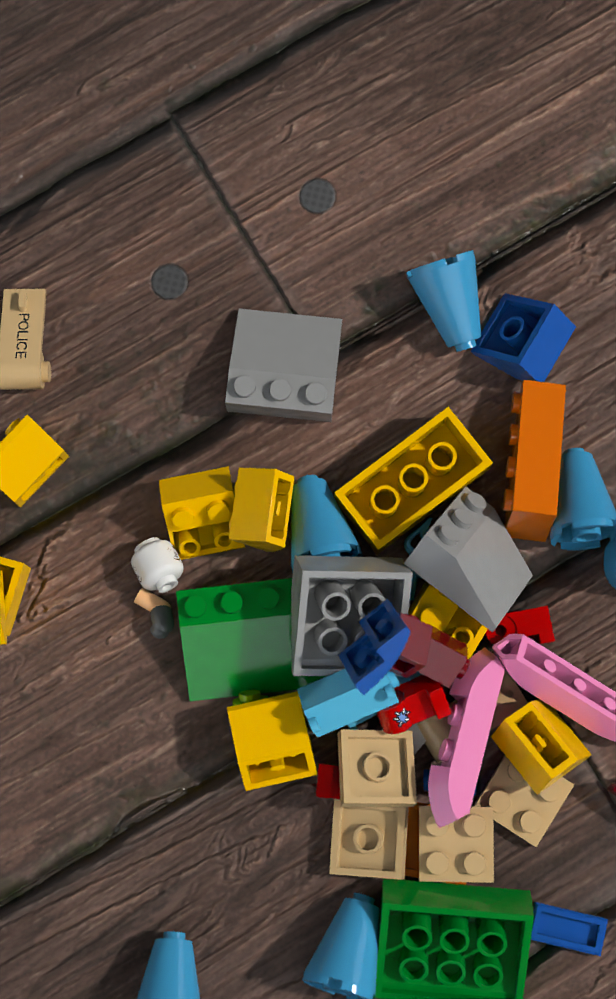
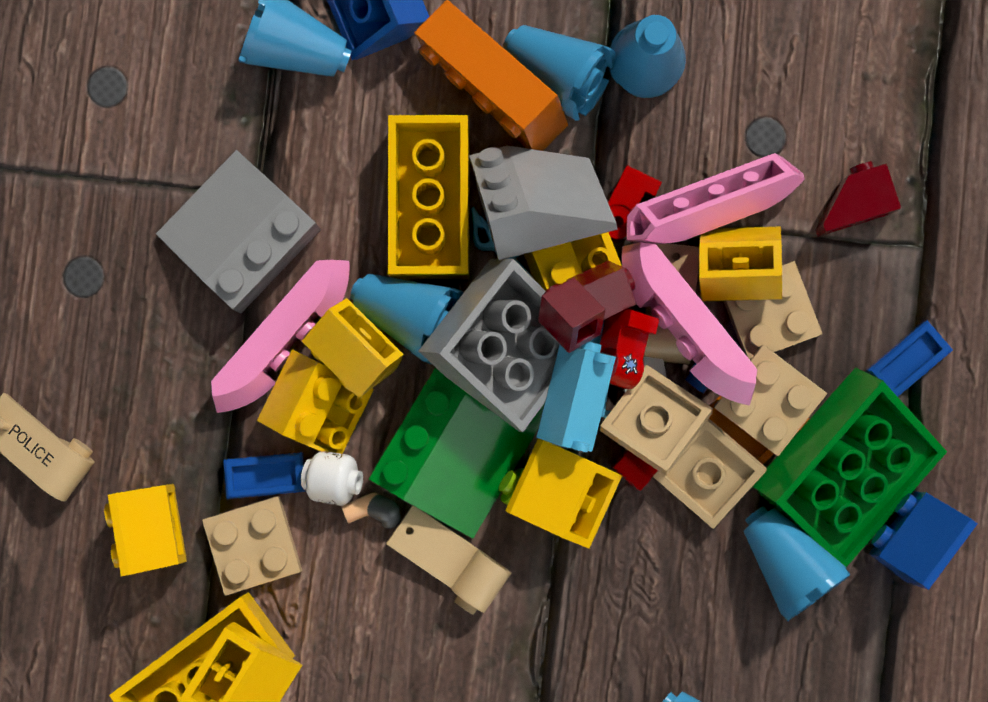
camera: 50 degrees left, 5 degrees up
blue slope [338,599,411,696] -> none
none -> tan plate [202,496,303,596]
none -> bright pink brick [211,260,350,413]
none -> blue tile [223,452,306,499]
none -> tan door [386,505,511,615]

